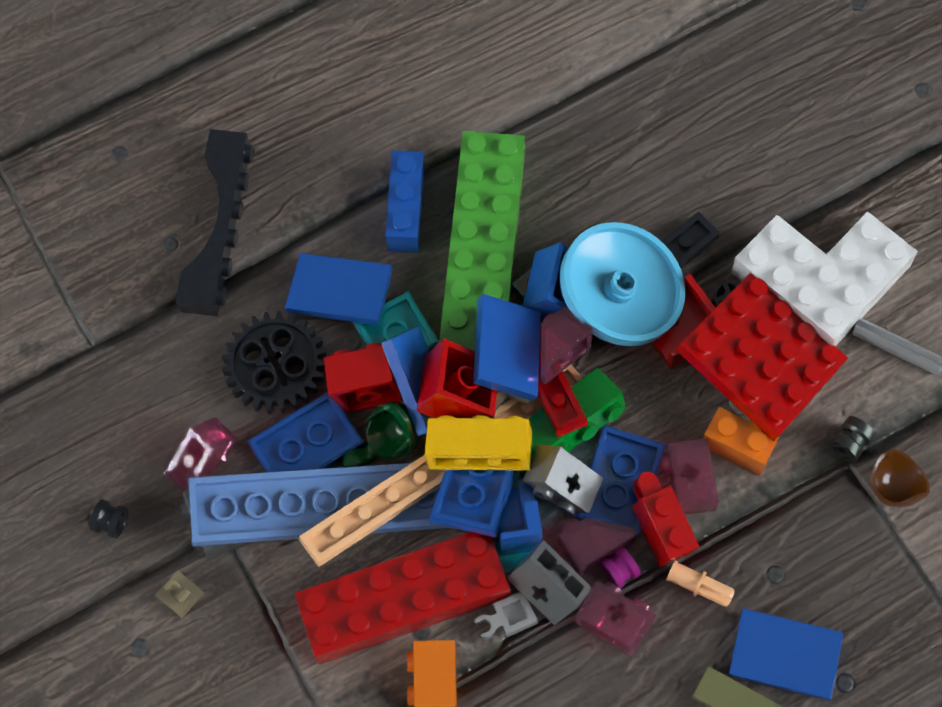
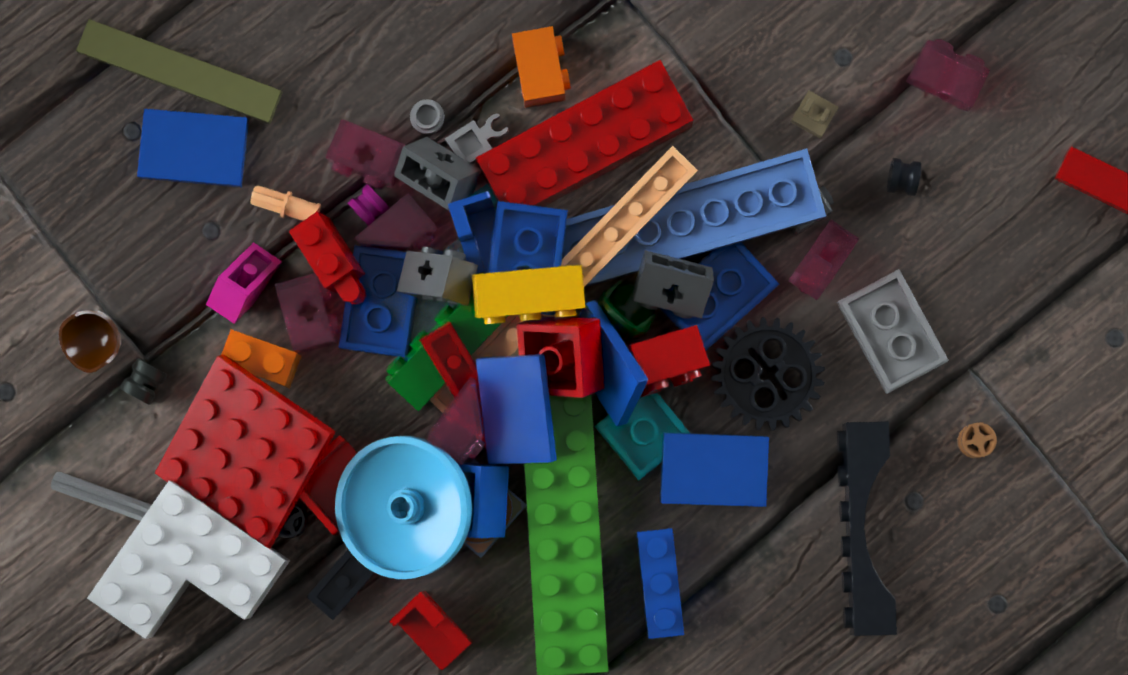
camera: 170 degrees right, 15 degrees up
none -> dark pink slope [206,242,282,324]
none -> red panel [389,591,473,670]
none -> light grey plate [410,99,445,134]
none -> dark grey brick [633,250,714,318]
none -> light grey tile [837,269,949,394]
none -> clear pink brick [906,39,990,112]
none -> medium nougat wheel [957,423,997,458]

